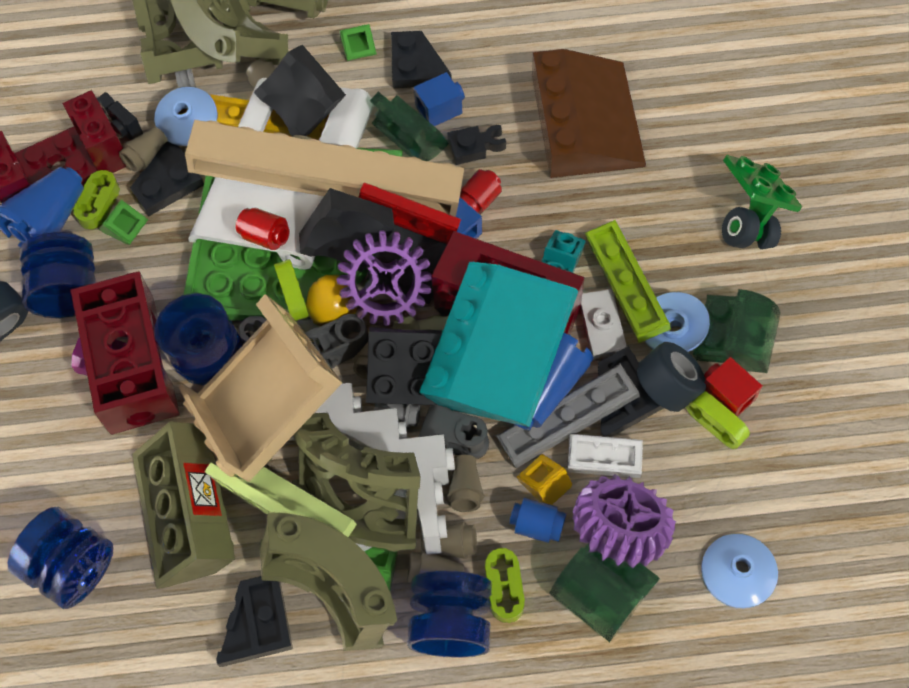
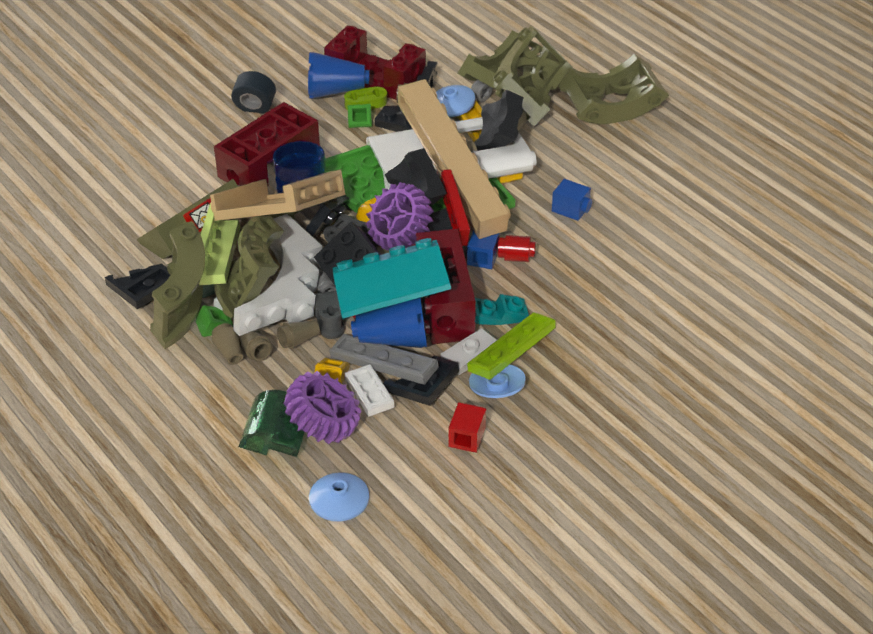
camera: 55 degrees right, 20 degrees down
clear blue wheel [7,507,113,609] -> none
clear blue wheel [19,232,96,319] -> none
red brick [236,207,290,250] -> none
lime beam [274,259,309,321] -> none
bright green slope [340,24,377,61] -> none
clear green brick [370,91,449,161] -> none
black wing [391,31,452,88] -> none
clear blue wheel [407,571,492,658] -> none
black plate [447,125,506,165] -> none
lime beam [485,548,525,623] -> none
blue brick [509,497,567,543] -> none
reddish brown slope [532,49,646,178] -> none
black wheel [637,342,706,412] -> none
lime beam [686,391,750,449] -> none
clear green brick [693,289,781,373] -> none
green plate [722,155,802,250] -> none

